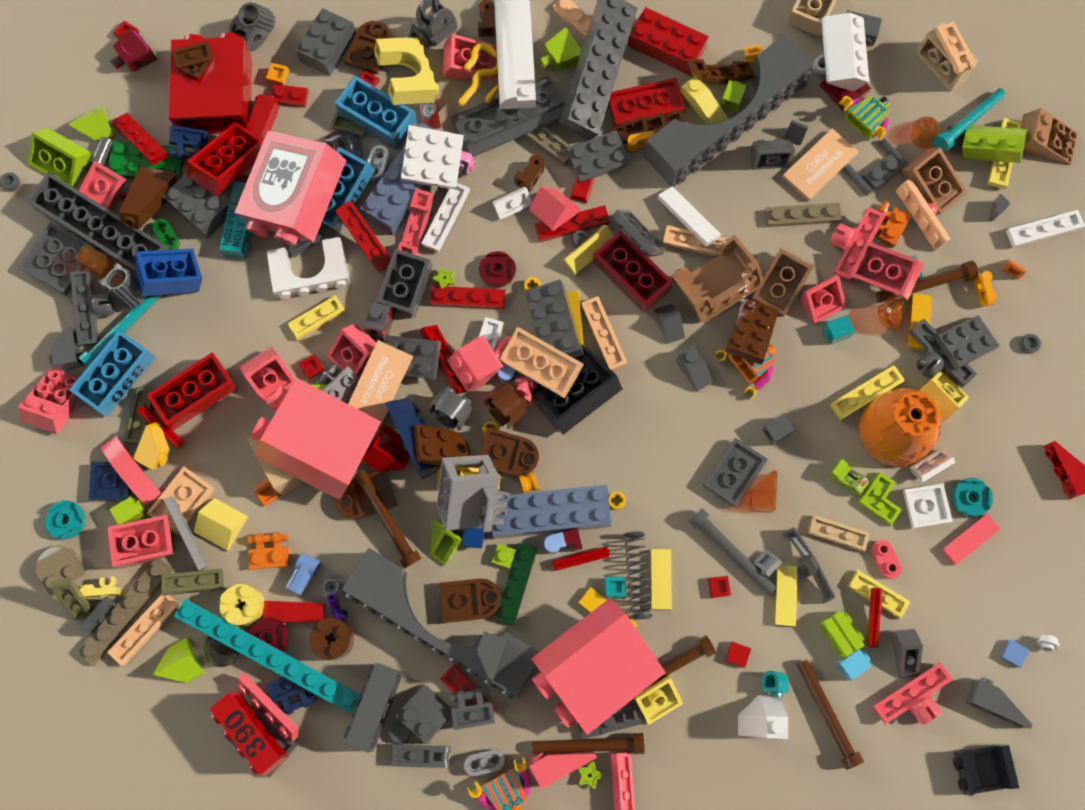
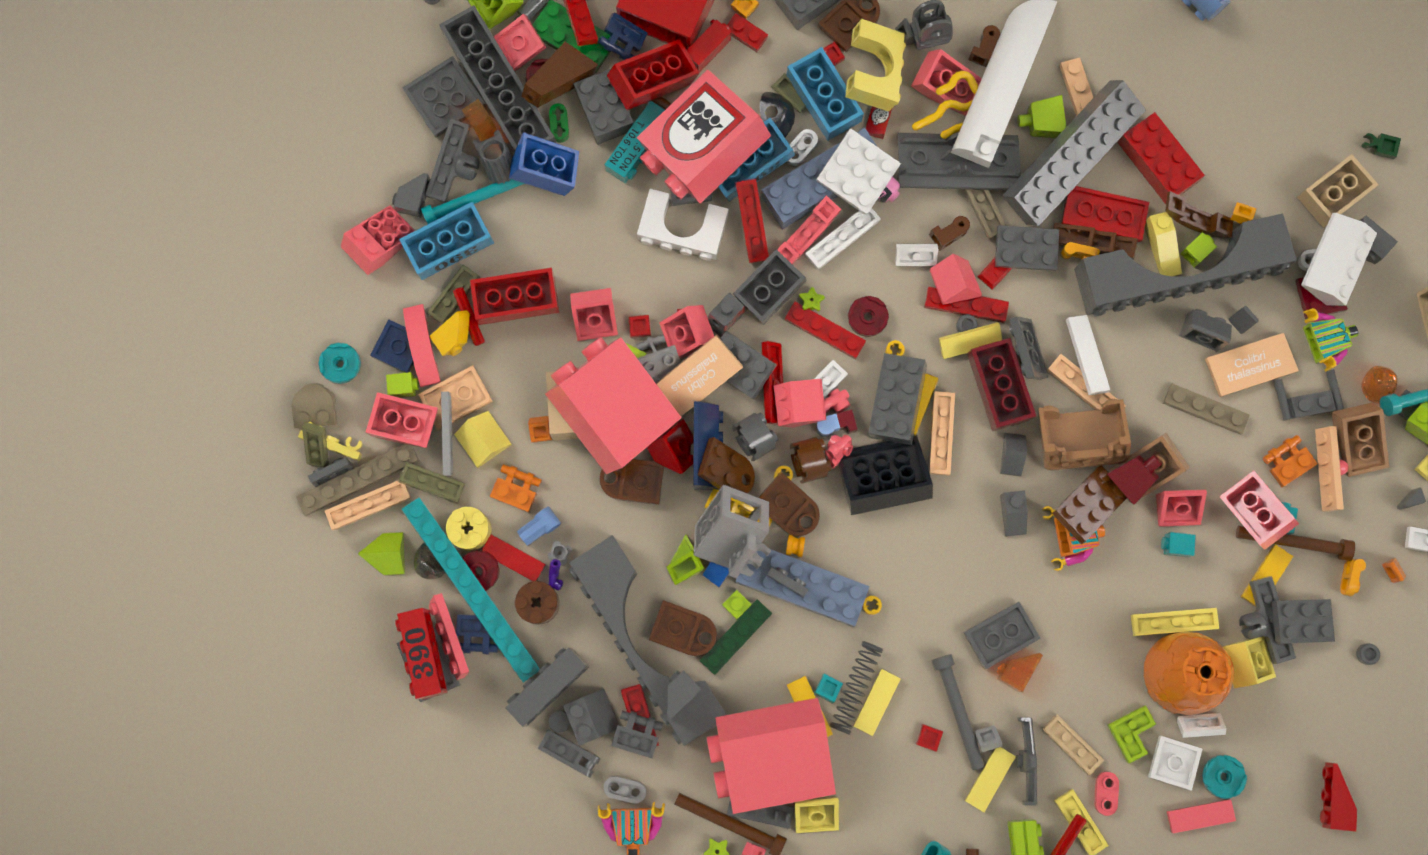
camera: 25 degrees right, 5 degrees up
light yellow tile [287,295,346,341] -> none
reddish brown piece [354,469,422,569] -> none
light nougat tile [499,327,584,398] -> none
coral slope [529,752,597,789] -> none
leg [544,528,583,554] -> none
red axle [552,547,610,571] -> none
reddish brown piece [651,635,716,685] -> none
red tile [725,641,751,668] -> none
dark grey brick [762,414,795,445] -> none
lime leg [828,459,869,495] -> none
coral plate [831,207,886,282] -> none
clear orange hat [877,298,904,332] -> none
none -> dark grey plate [767,566,809,598]
none -> dark red torso [1107,455,1162,505]

